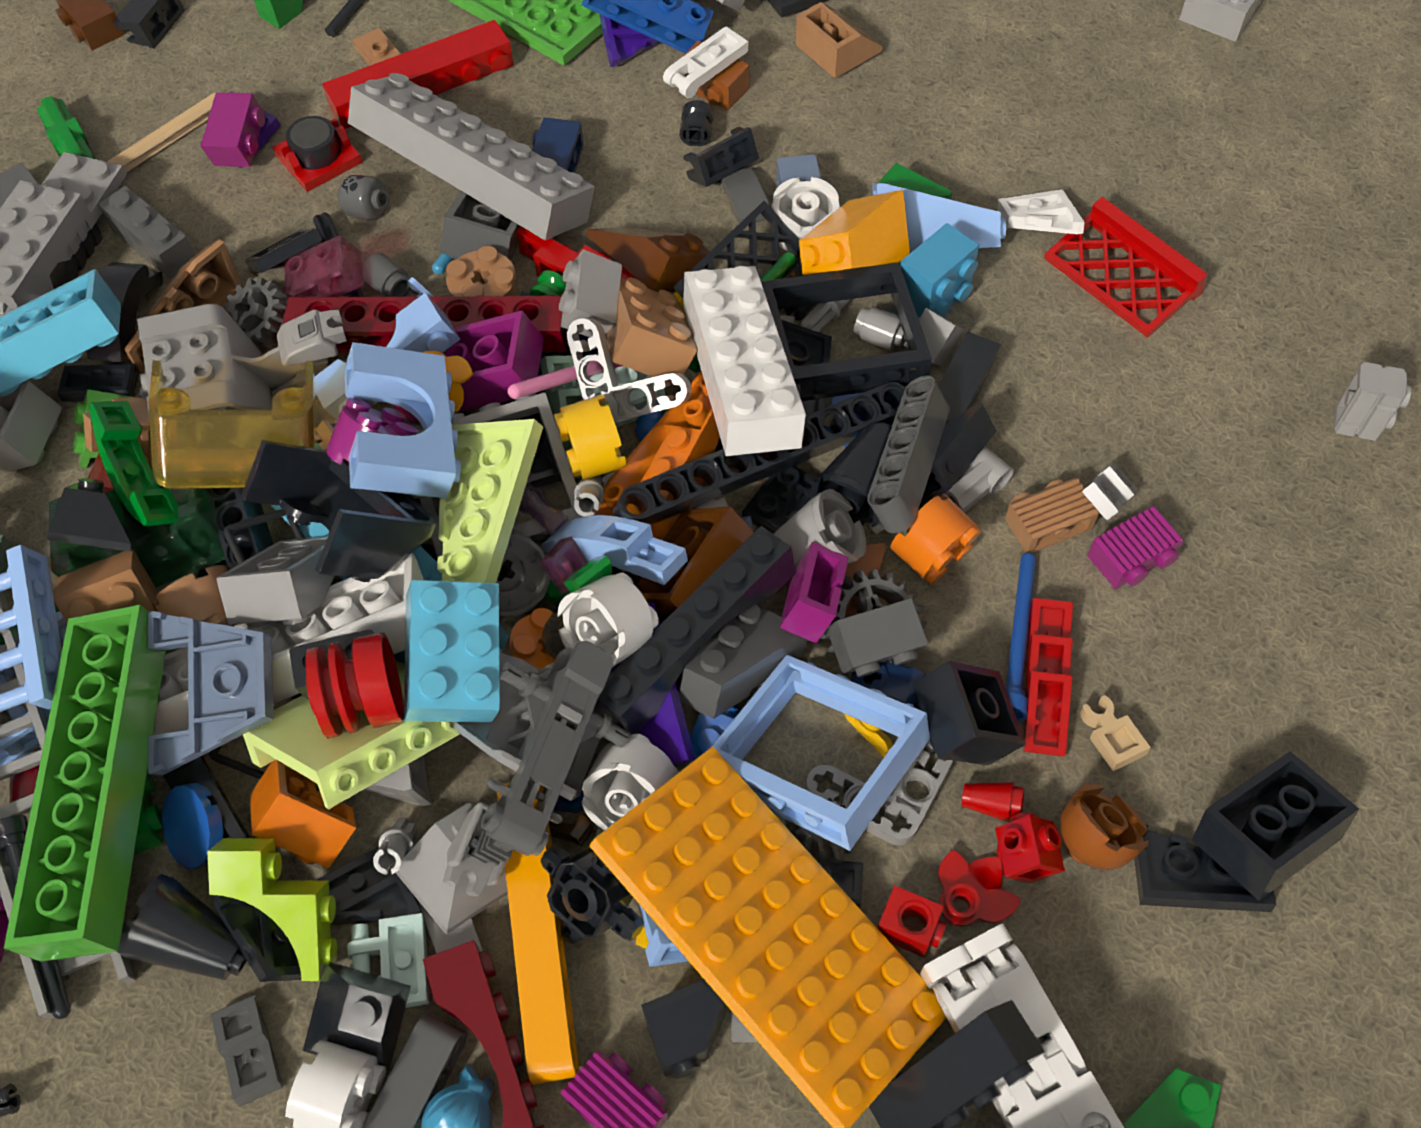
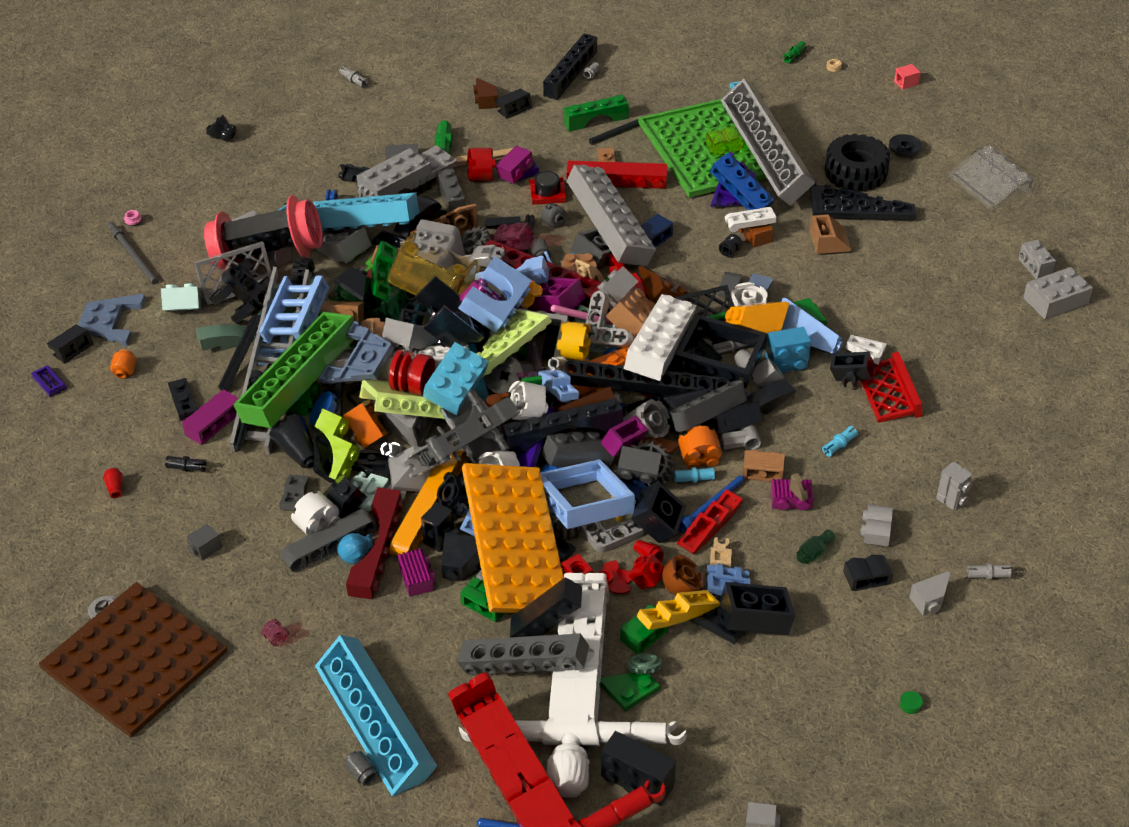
camera: 30 degrees right, 15 degrees down
black hinge [683,127,759,187] -> none
slope [1082,461,1137,520] -> none
none -> black brick [421,502,460,552]
none -> green brick [460,577,504,622]
none -> red brick [467,148,496,181]
none -> tan slope [575,259,604,283]
none -> green brick [620,604,669,655]
none -> sand green gear [627,653,662,675]
none -> yellow slope [637,590,720,630]
none -> medium azure pin [673,467,715,483]
none -> medium blue plate [707,563,750,595]
none -> dark tan tile [790,473,808,501]
none -> clear green arm [797,529,835,564]
none -> medium azure pin [822,426,858,457]
none -> black brick [830,352,875,387]
none -> black brick [843,554,893,591]
none -> light grey brick [860,504,893,546]

